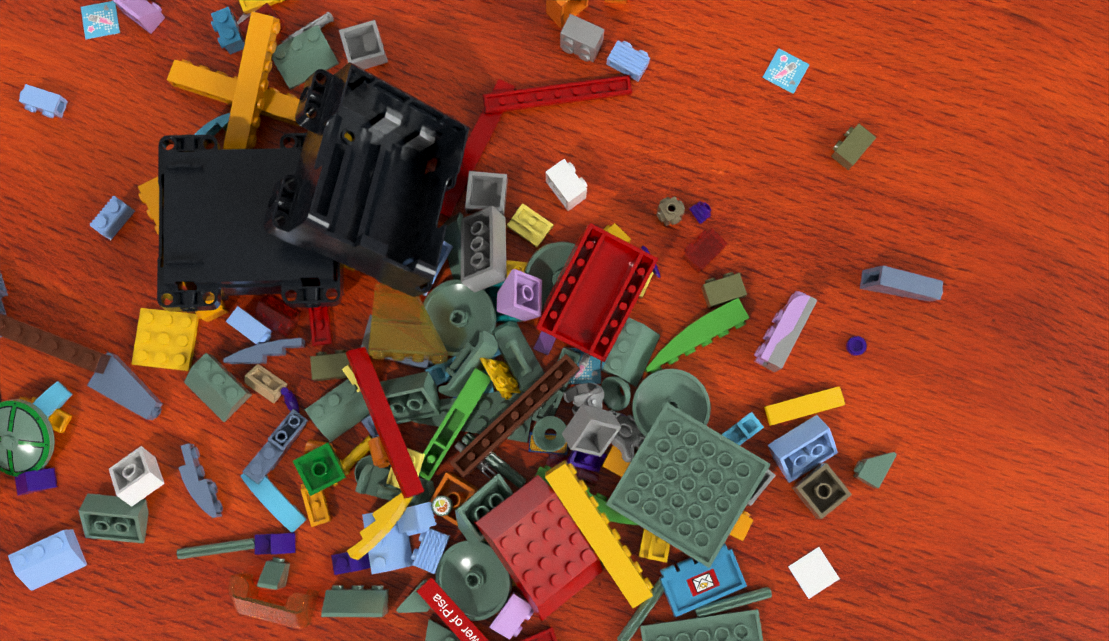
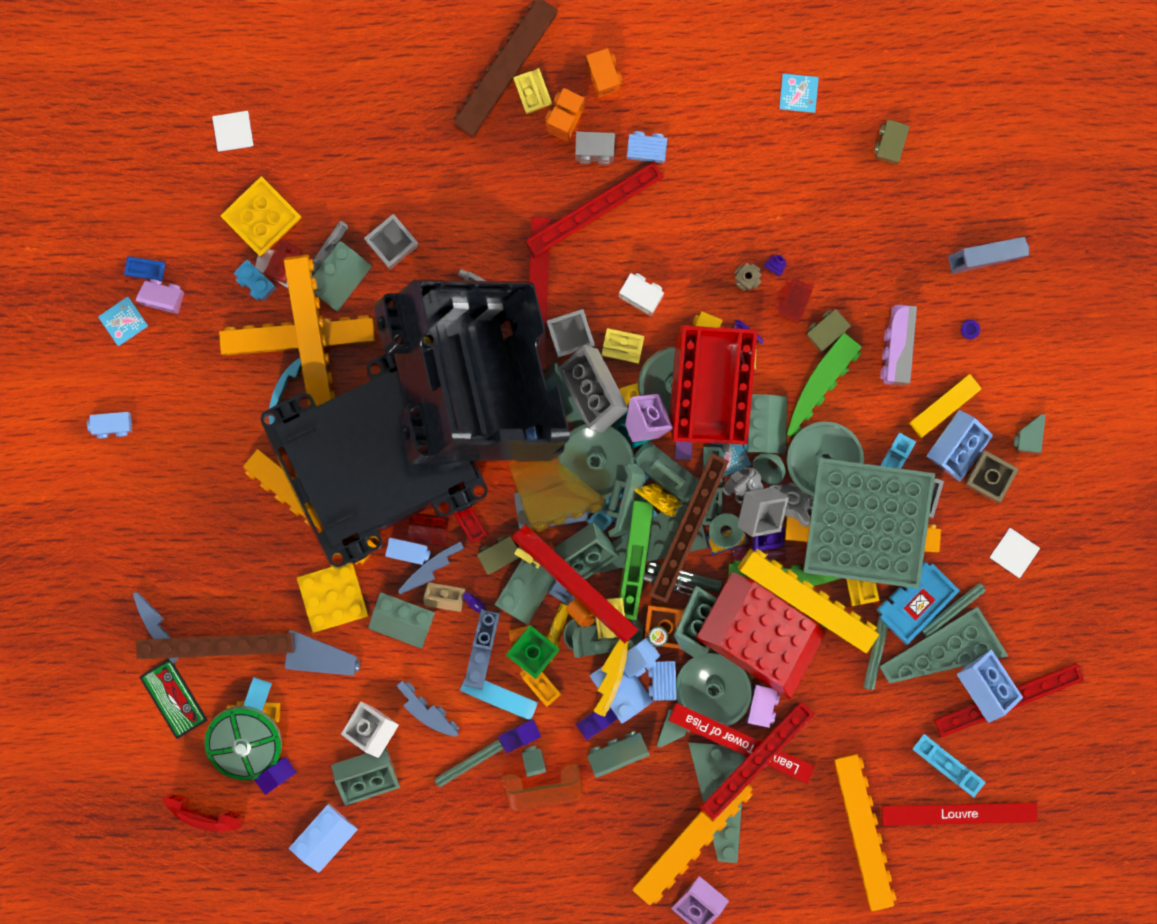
camera: 25 degrees left, 5 degrees up
light blue brick [90,196,135,240] -> none

